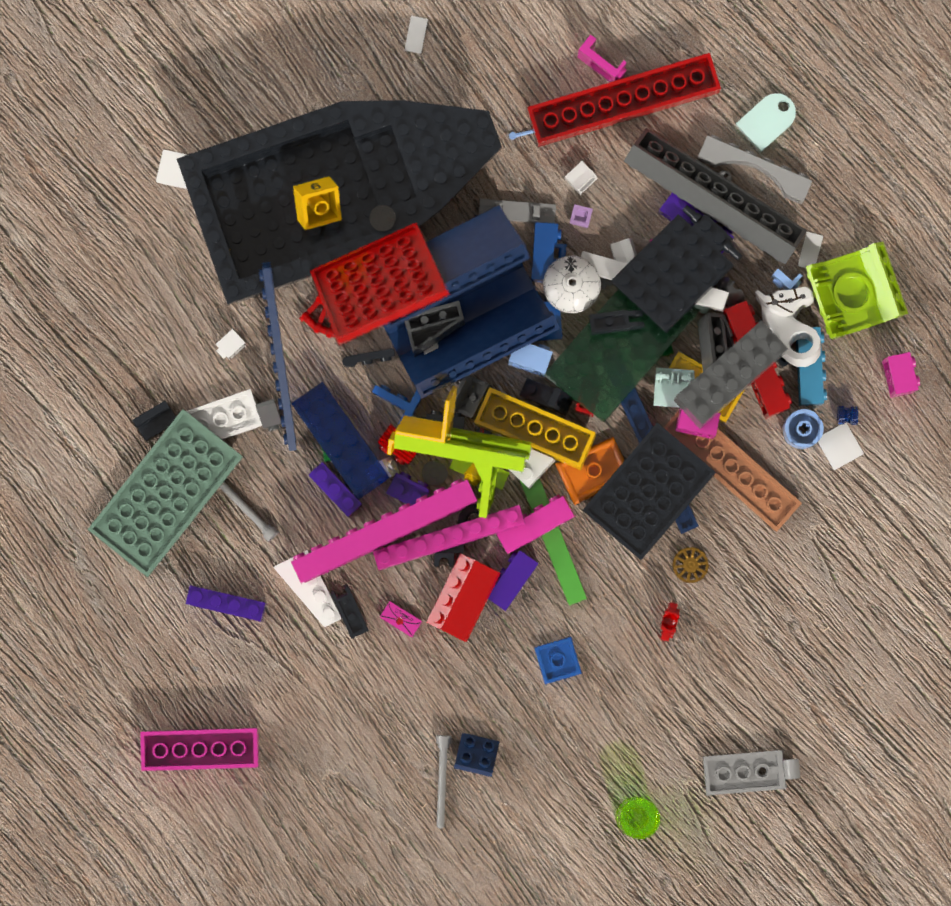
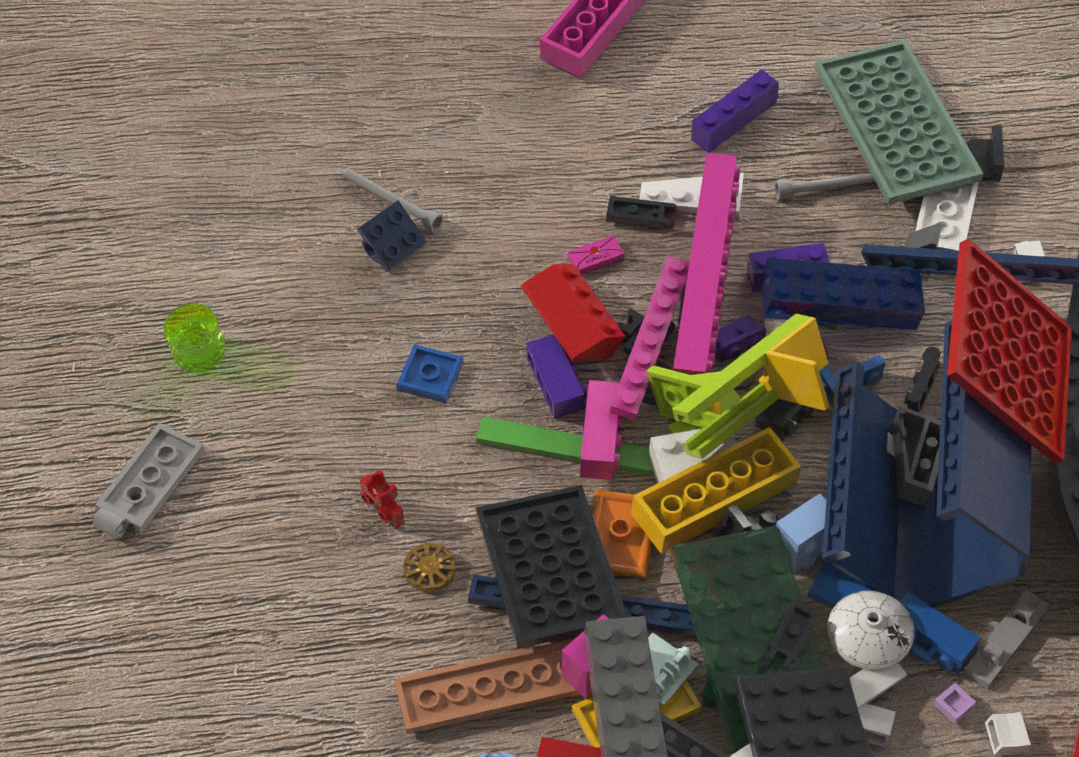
camera: 125 degrees right, 30 degrees down
dark grey bracket [455,375,492,420] -> none

